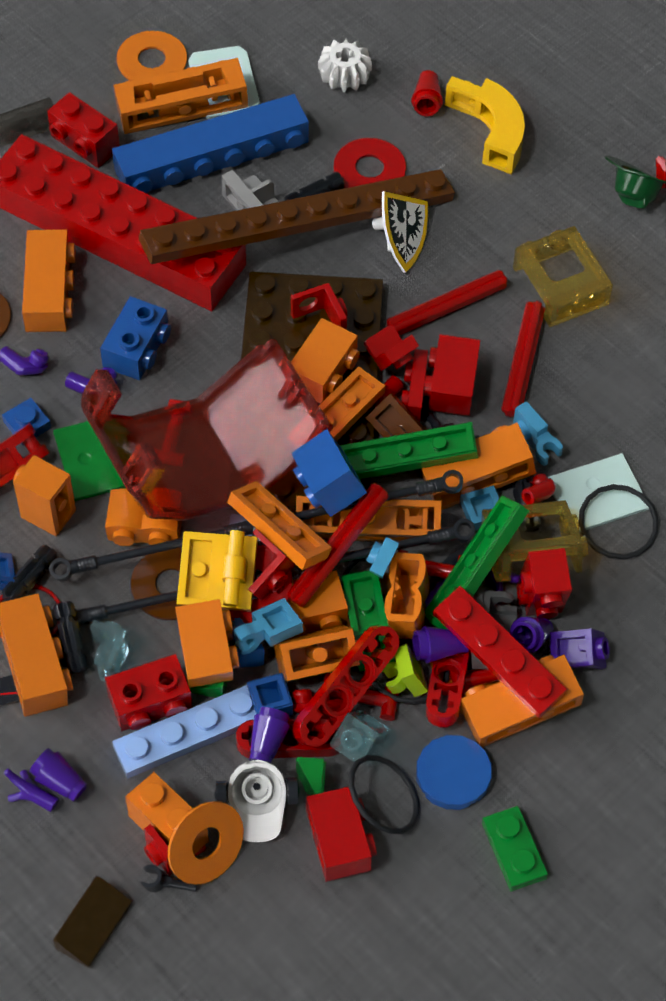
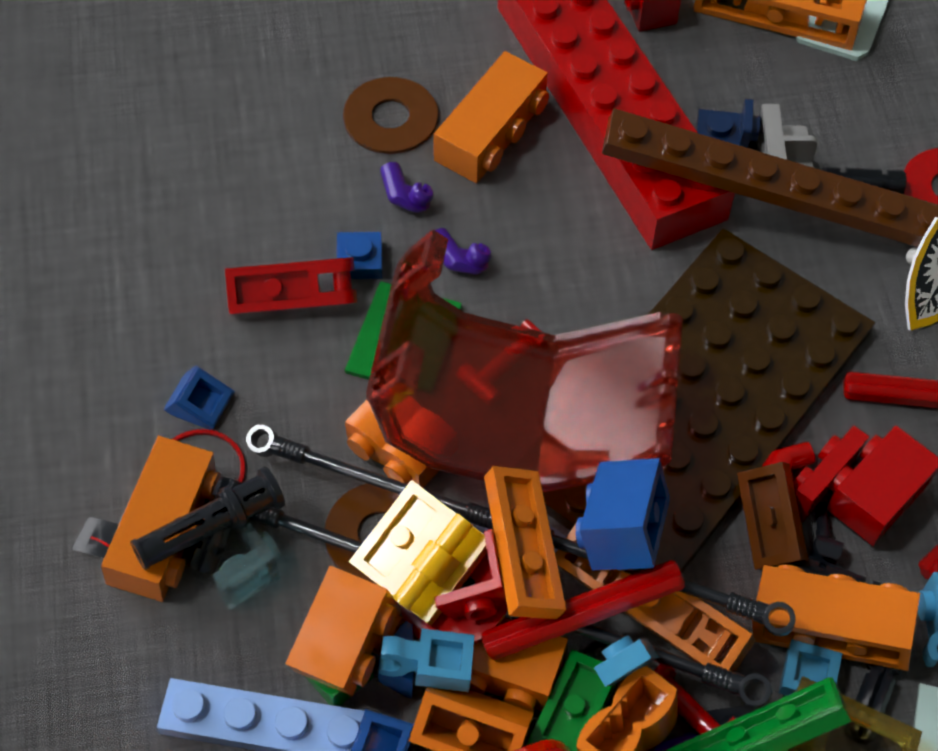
camera: 35 degrees right, 0 degrees up
black axle [2,545,57,601] -> none
dark purple bar [4,768,59,812] -> none
orange brick [13,455,76,537] -> none
dark purple cone [29,748,88,802] -> none
blue brick [100,296,171,381] -> none
red brick [105,654,192,732] -> none
blue brick [112,94,309,193] -> none
orange brick [287,318,360,404] -> none
red bracket [291,283,348,330] -> none
orange plate [291,367,386,447] -> none
green tile [340,422,478,479] -> none
red bracket [364,325,419,371] -> none
red arm [521,473,556,506] -> none
none -> black pin [130,466,286,570]
none -> dark blue bracket [696,99,760,148]

